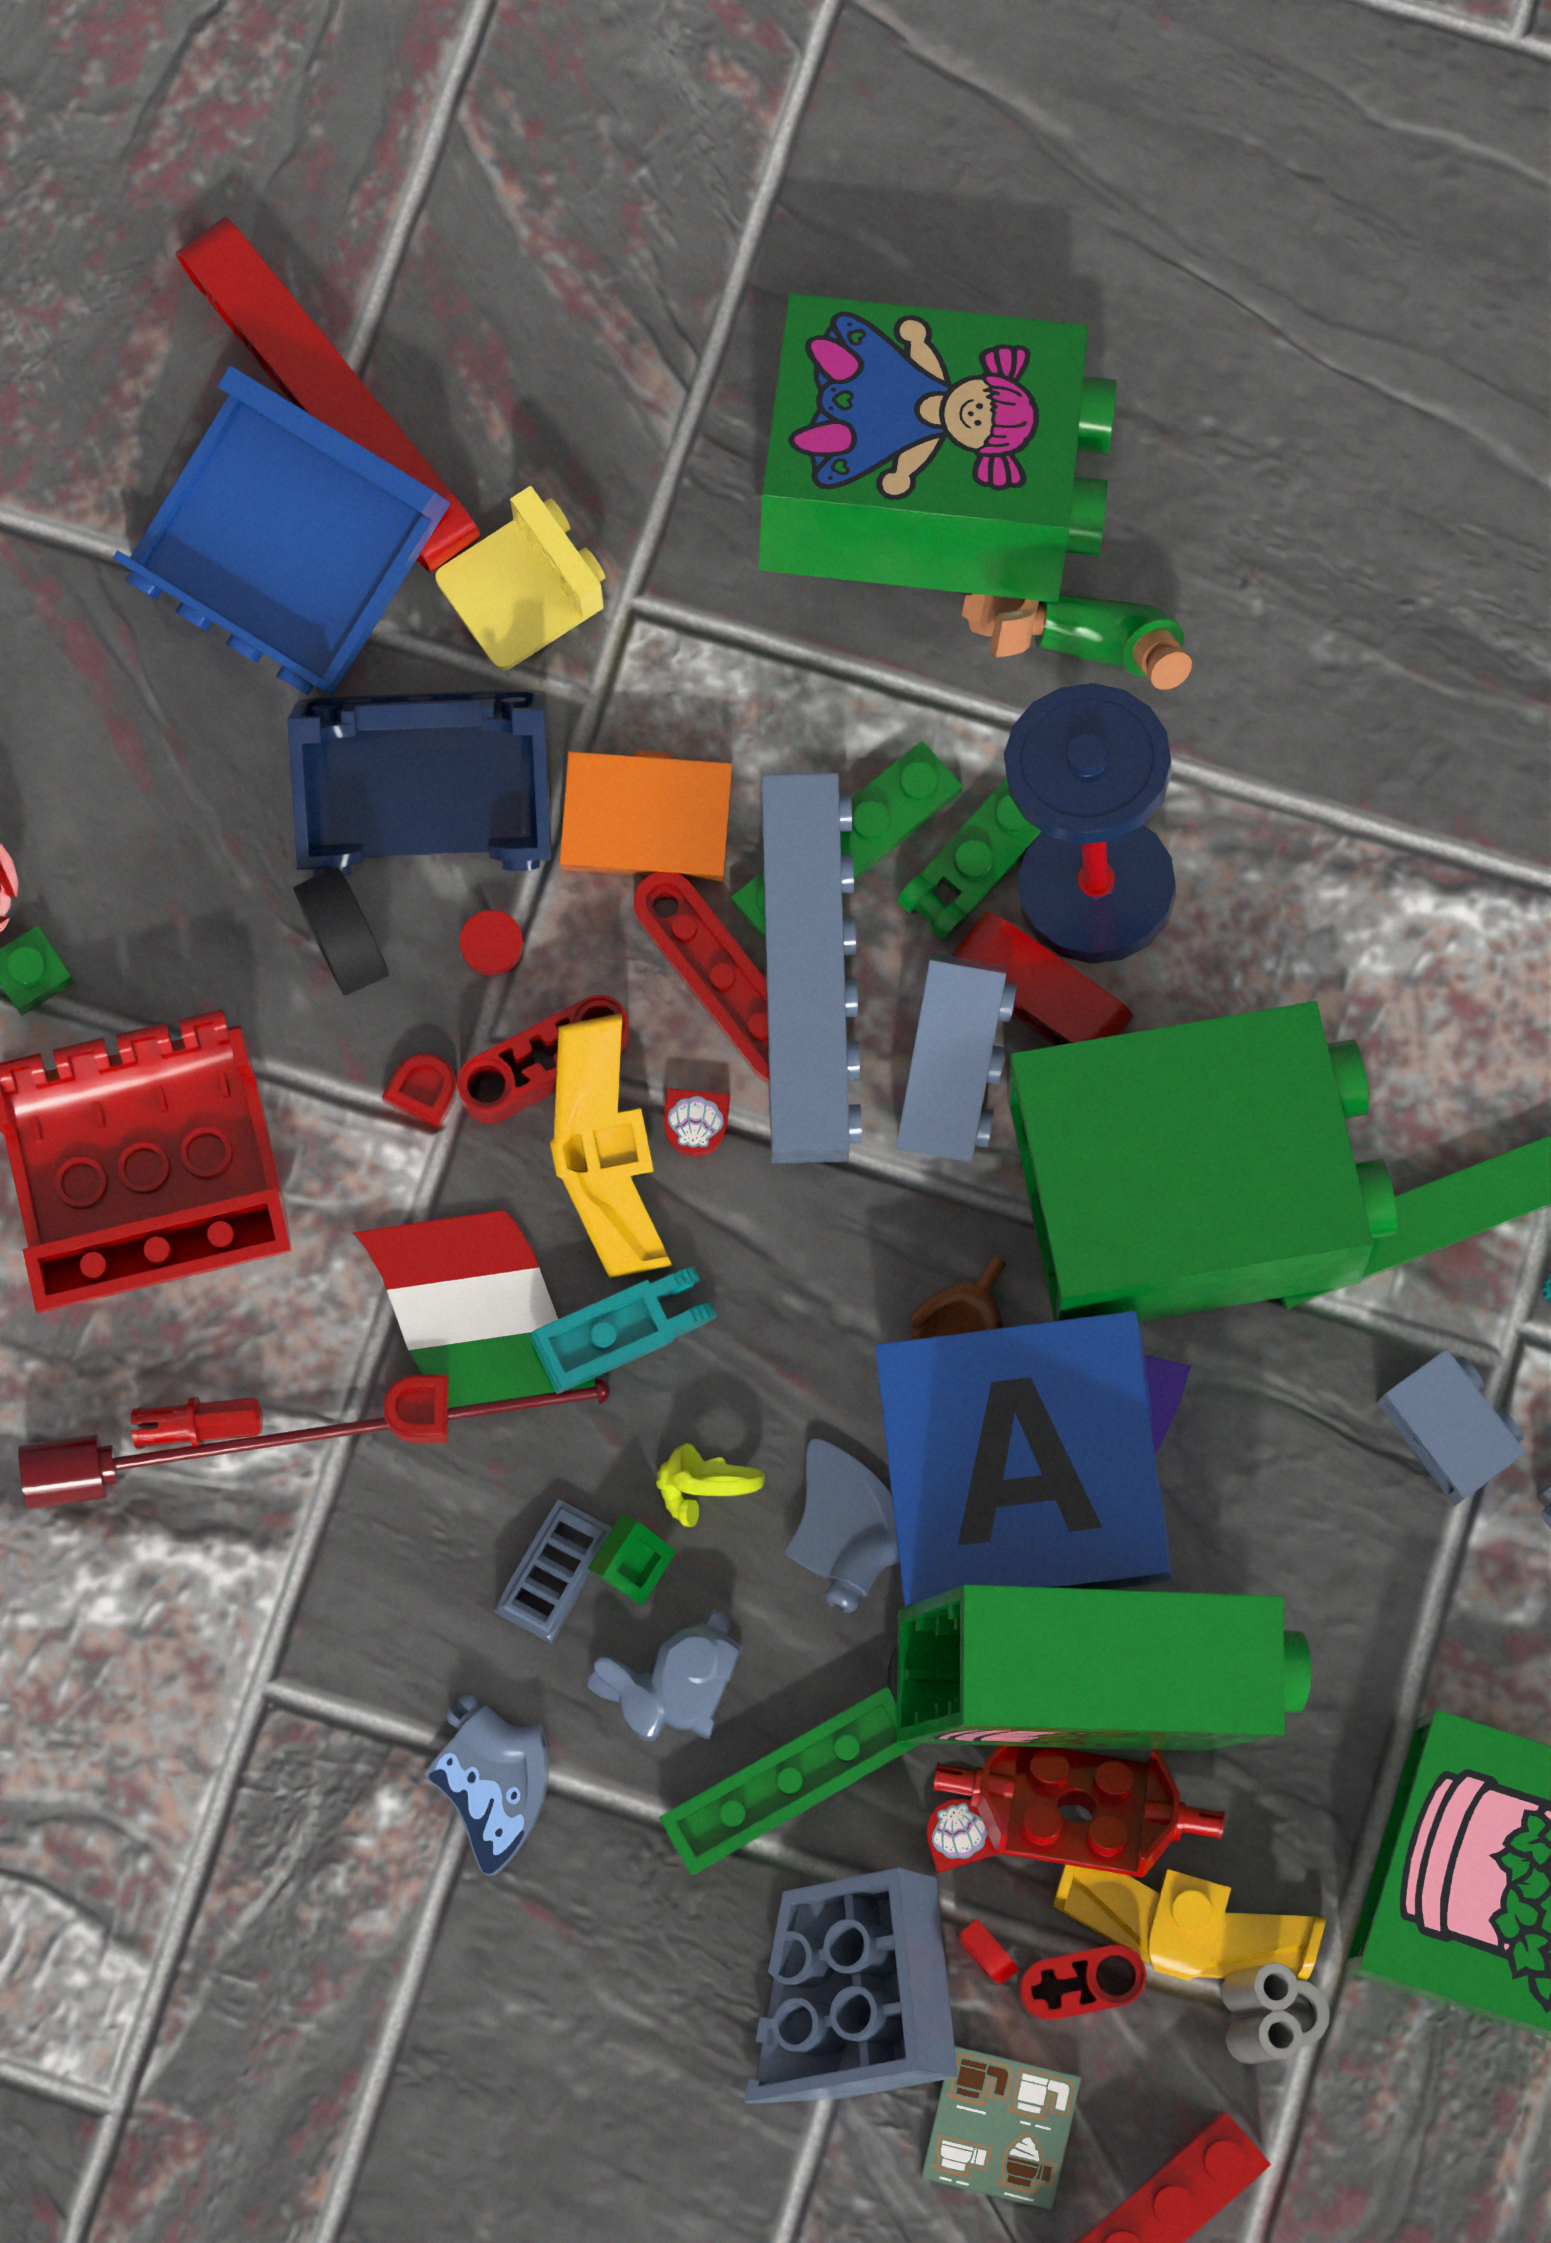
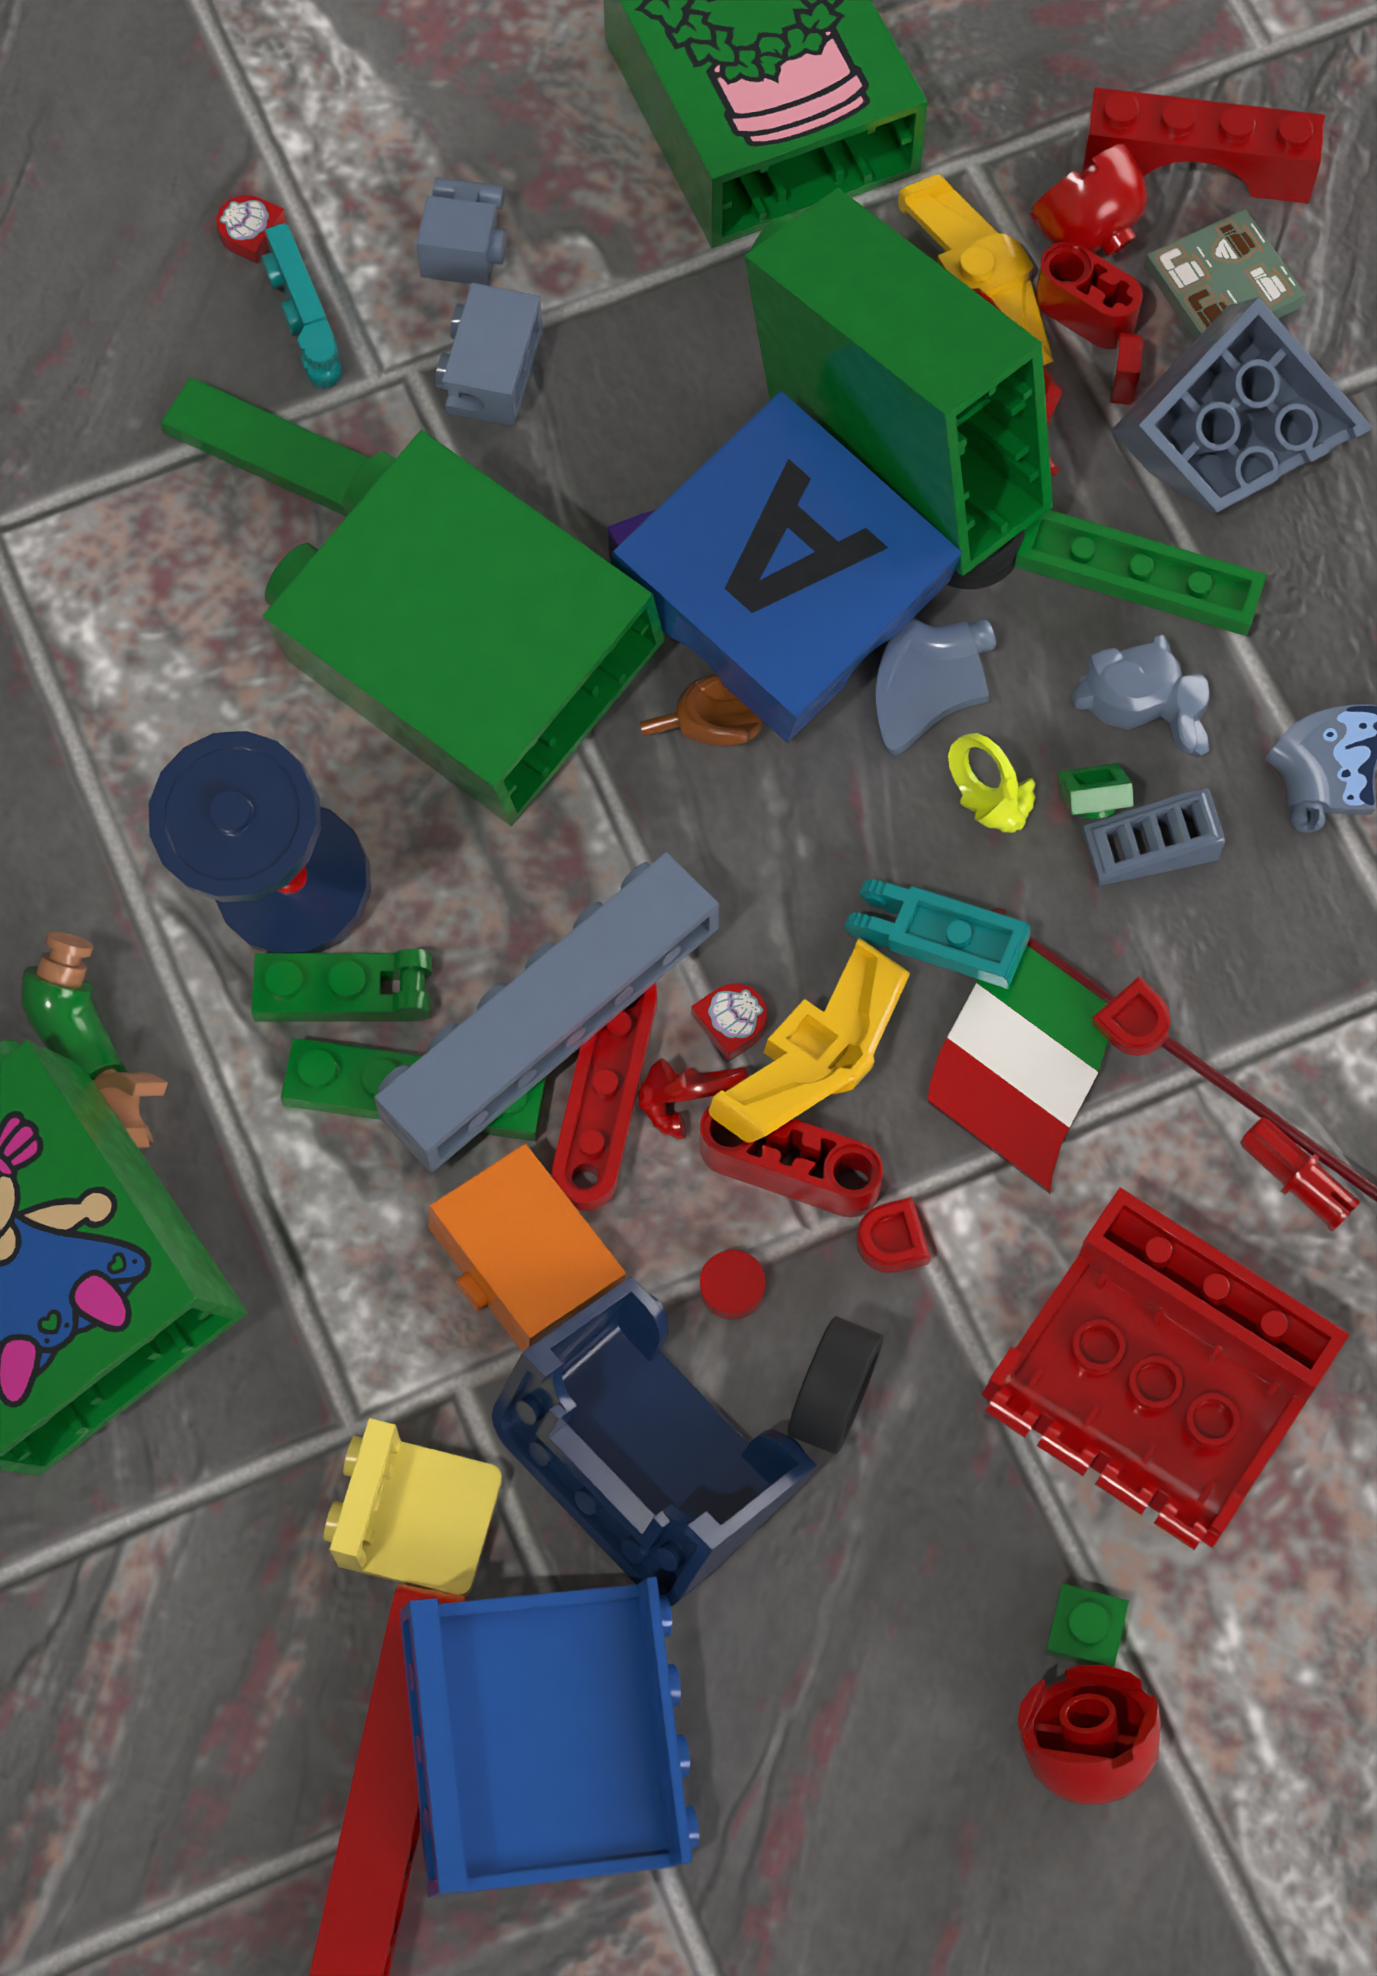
camera: 130 degrees left, 10 degrees down
sand blue brick [896,953,1017,1163] -> none
tile [926,1799,1001,1874] -> none
red beam [951,911,1133,1046] -> none
light grey piece [1221,1963,1330,2064] -> none
none -> red piece [637,1058,749,1140]
none -> red cylinder [1029,144,1148,258]

